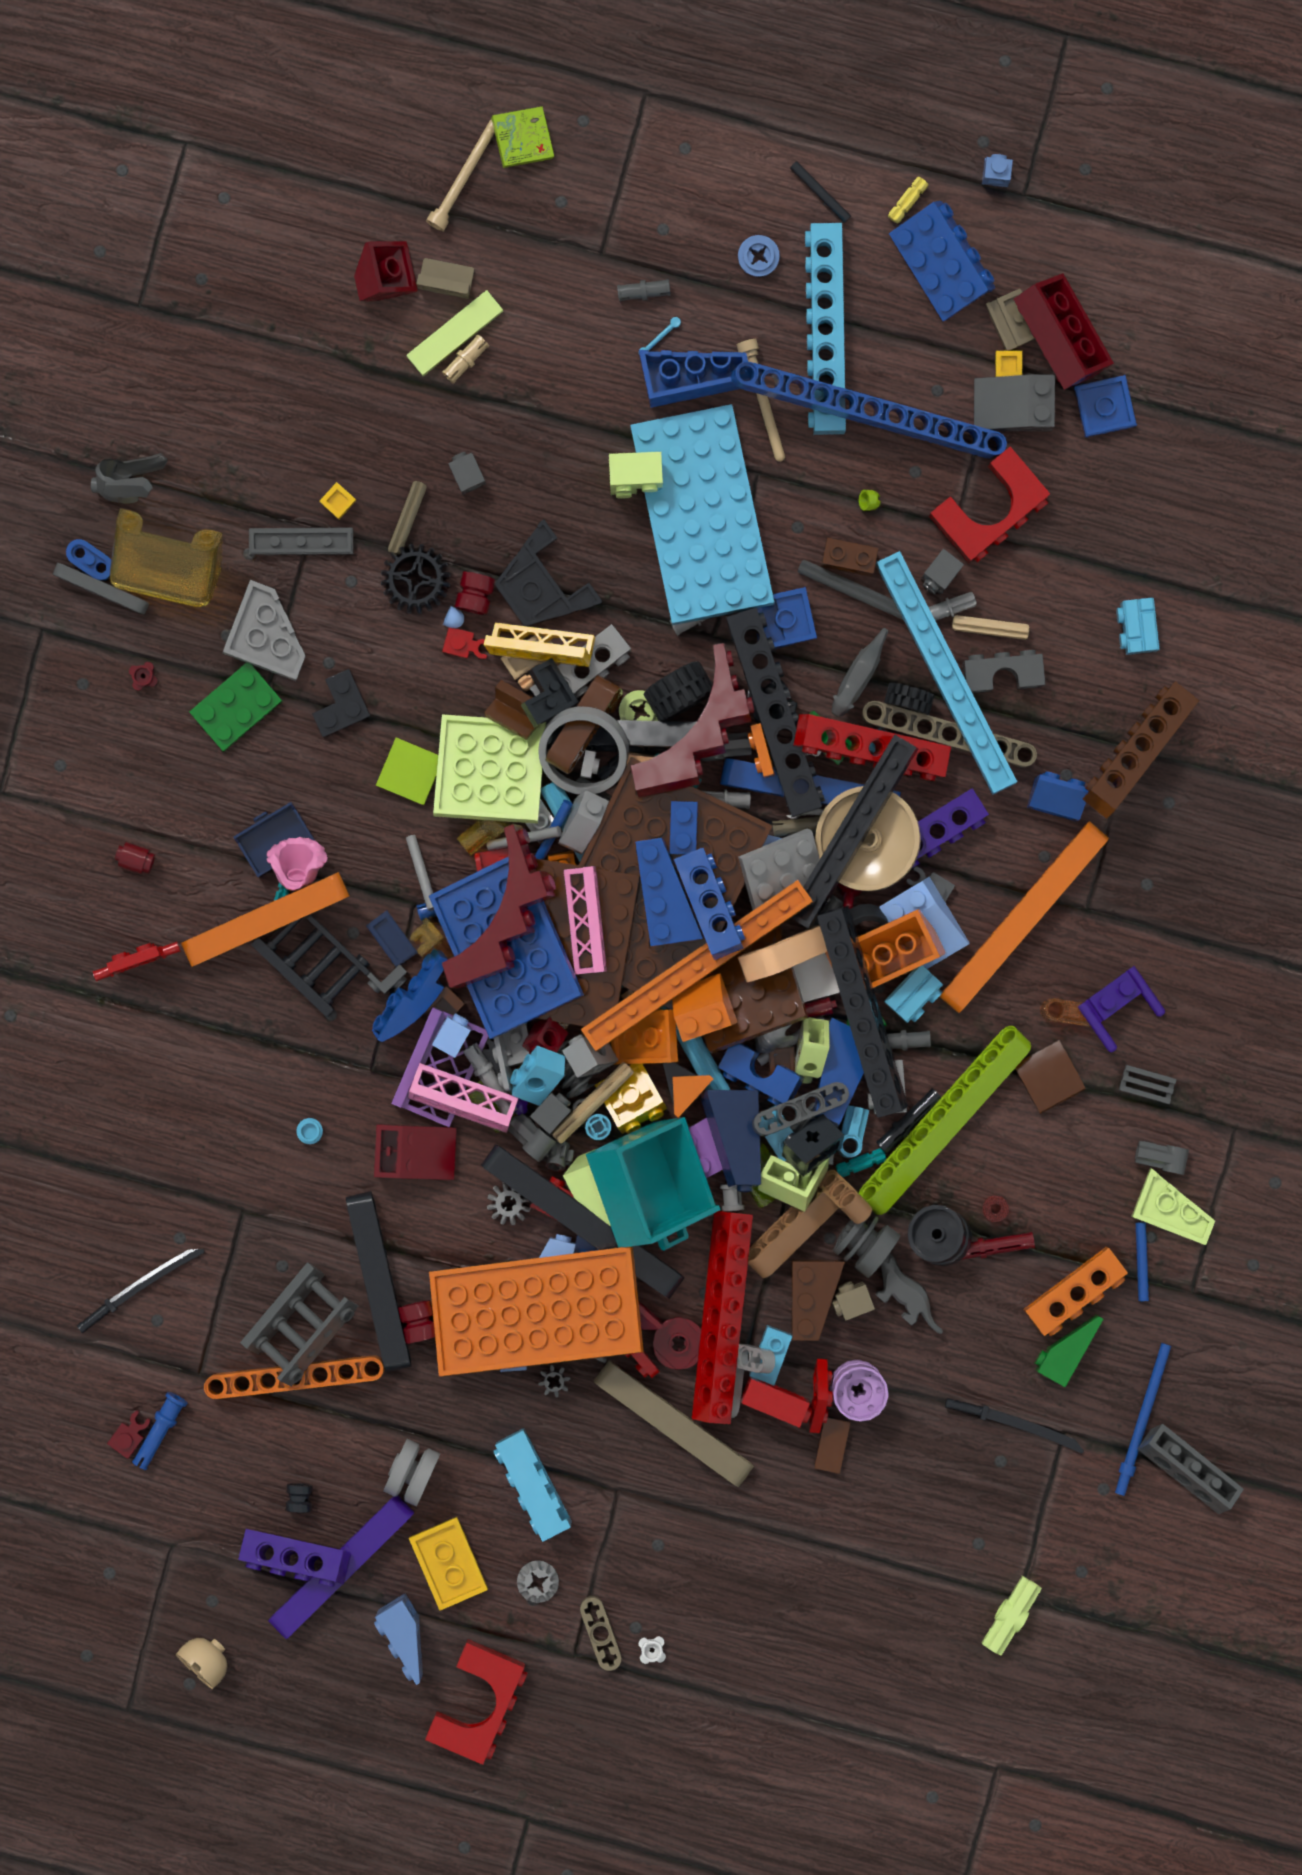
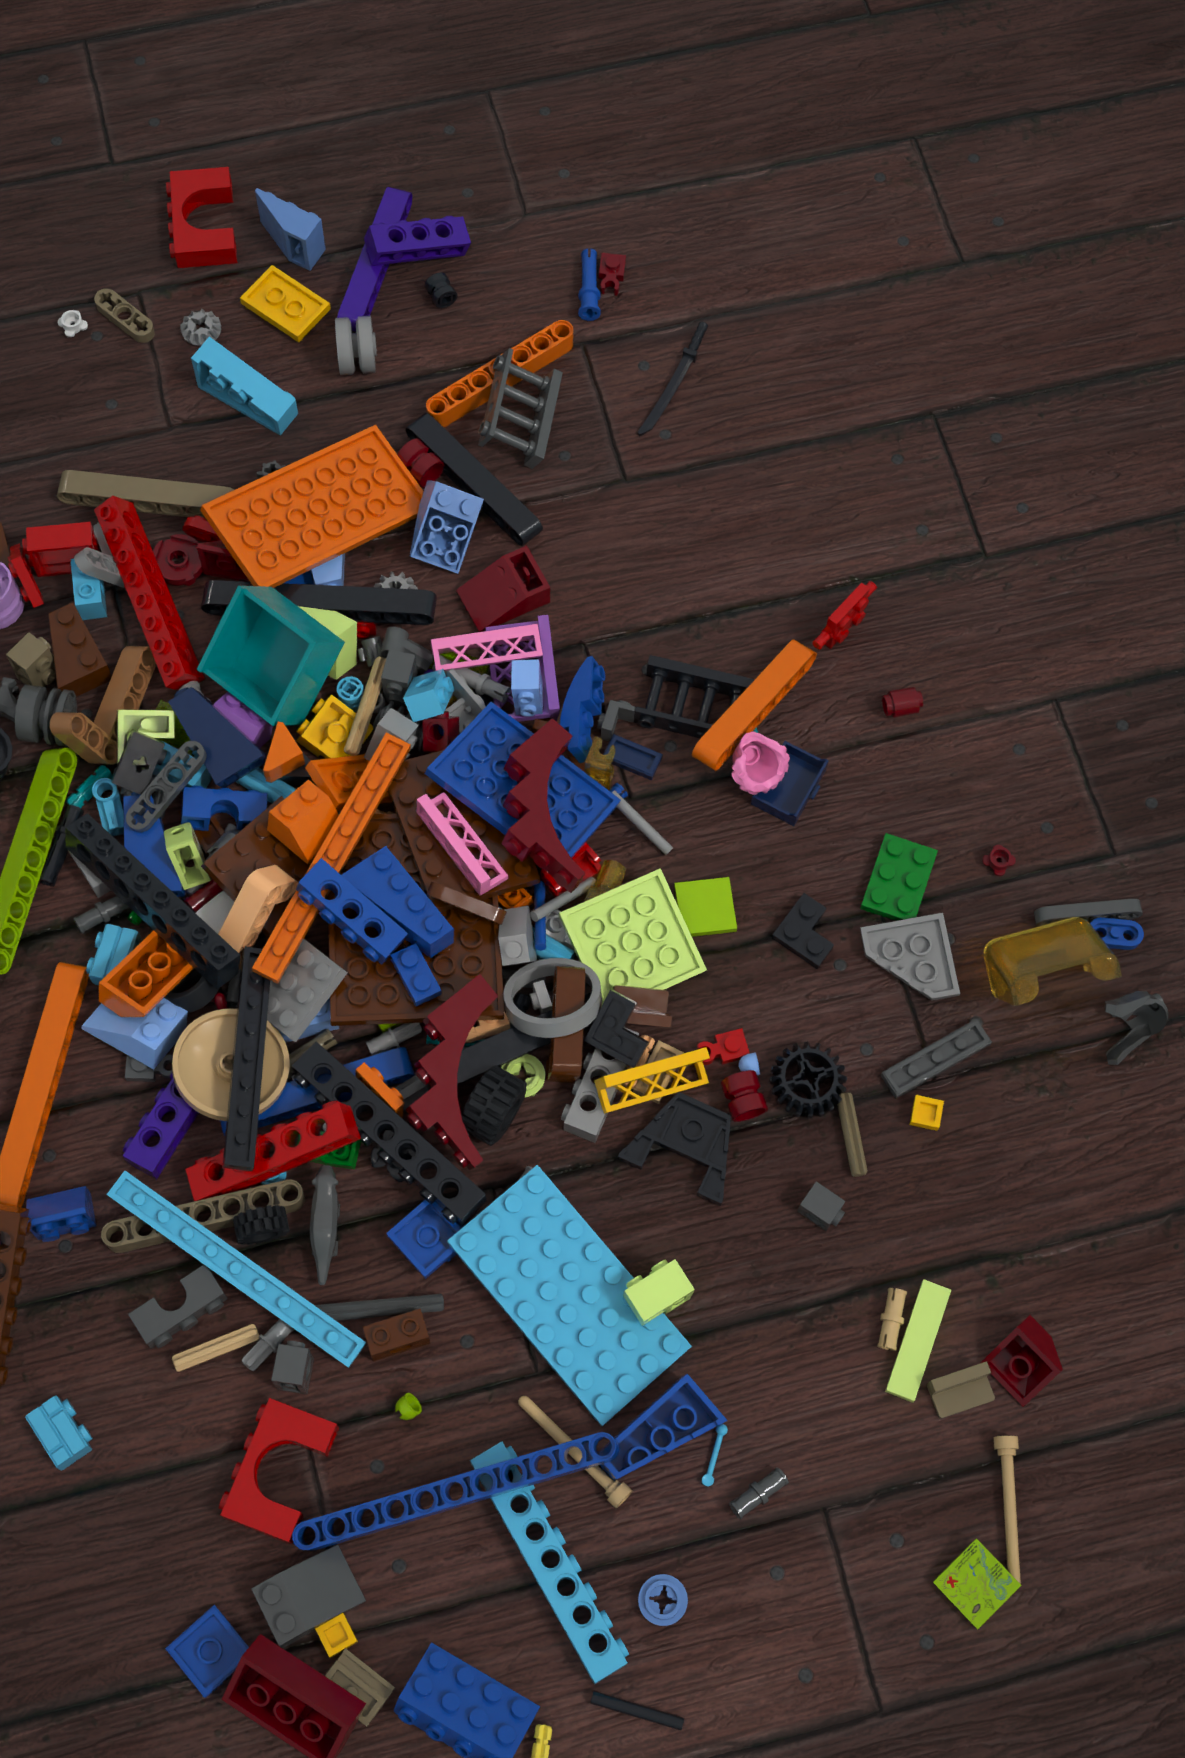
camera: 150 degrees right, 20 degrees down
tan cylinder [176,1638,228,1689] -> none
medium azure plate [297,1118,323,1144] -> none
none -> medium blue slope [410,480,484,574]
none -> reddish brown beam [426,881,507,925]

